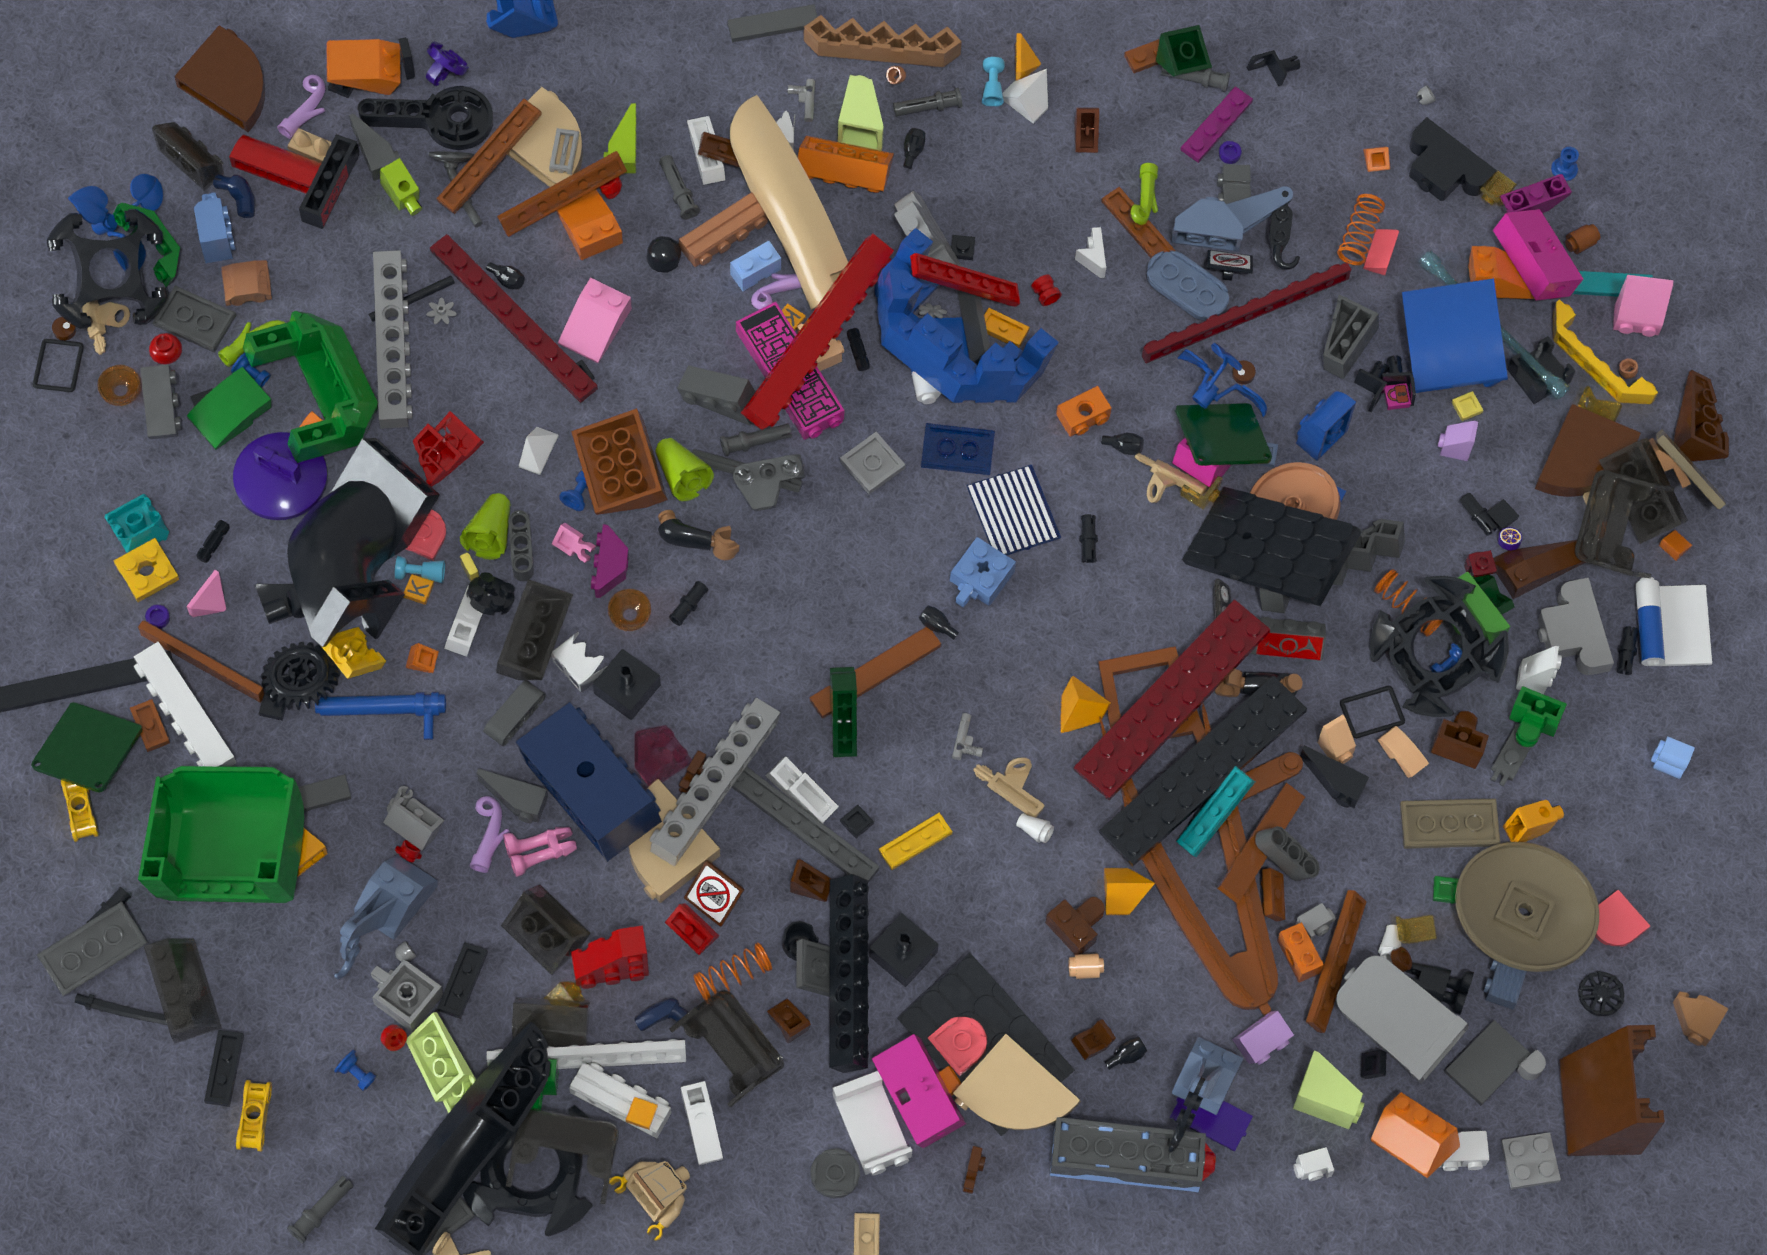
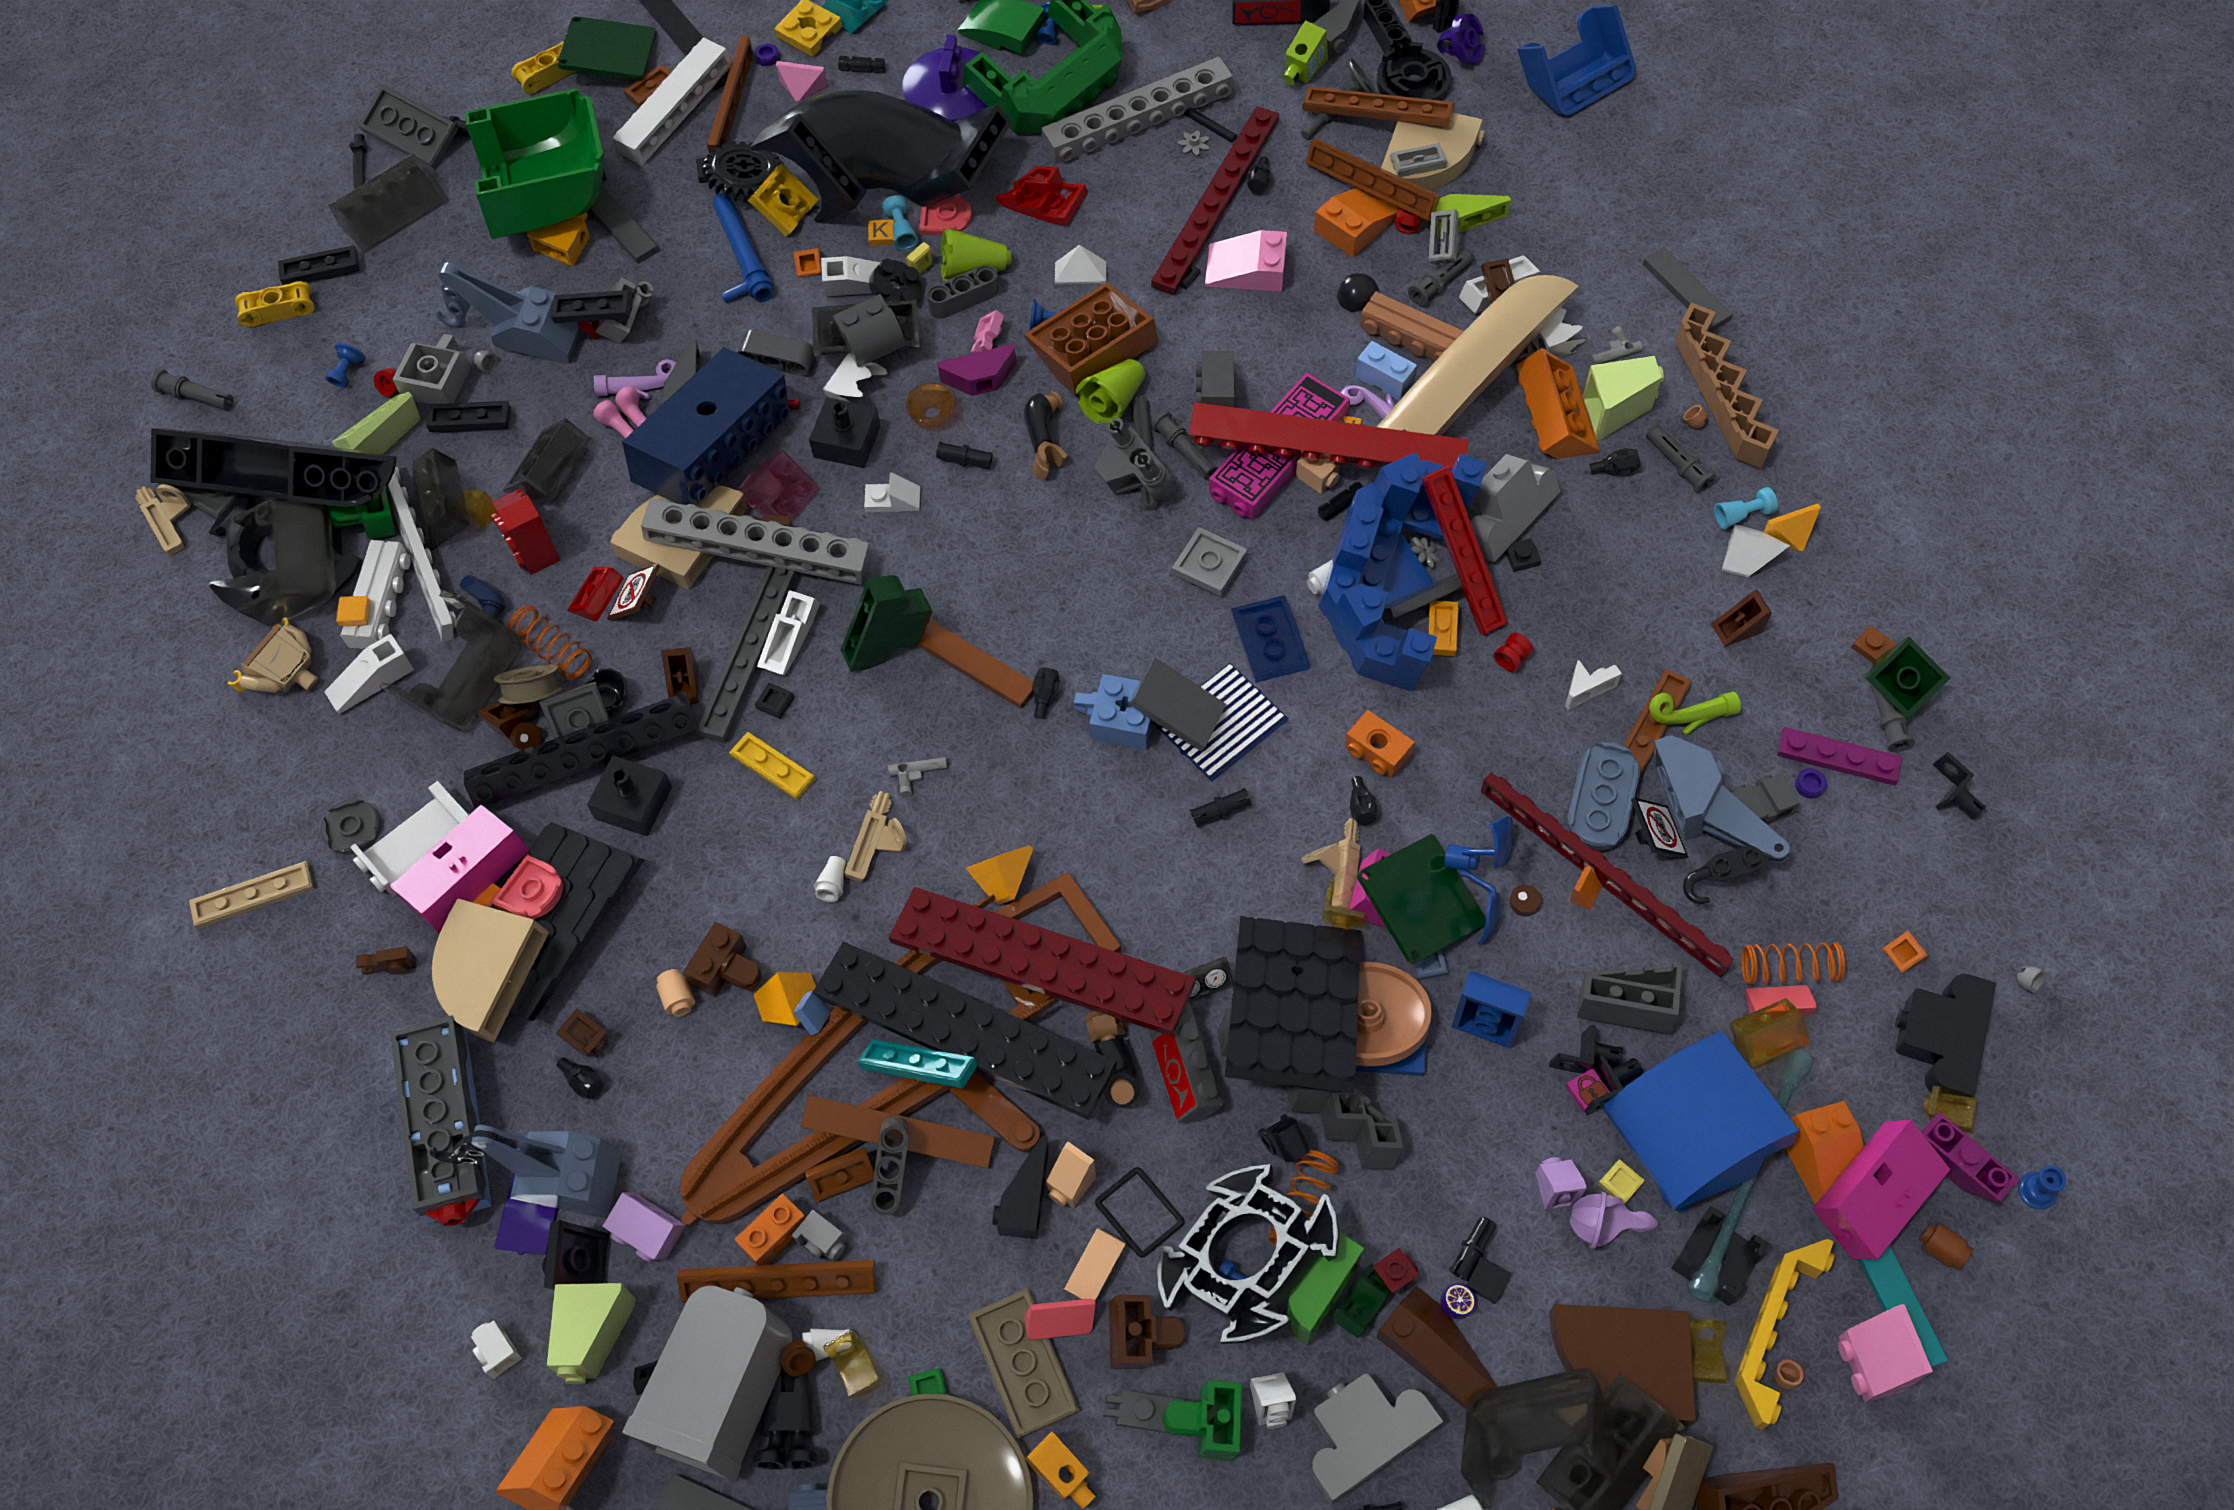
camera: 75 degrees right, 5 degrees down
none -> dark tan wheel [494,664,563,704]
none -> reddish brown tile [510,722,541,750]
none -> black tile [542,1220,608,1290]
none -> black plate [551,290,633,323]
none -> medium blue tile [794,991,831,1035]
none -> dark grey brick [833,294,906,367]
none -> white slope [864,472,920,512]
none -> coral slope [1024,1299,1095,1340]
none -> dark grey tile [1129,657,1226,751]
none -> black piece [1258,1114,1310,1162]
none -> light grey tile [1429,209,1459,264]
none -> orange slope [1570,865,1602,910]
none -> lavender piece [1570,1192,1658,1249]
none -> clear yellow brick [1729,998,1809,1067]

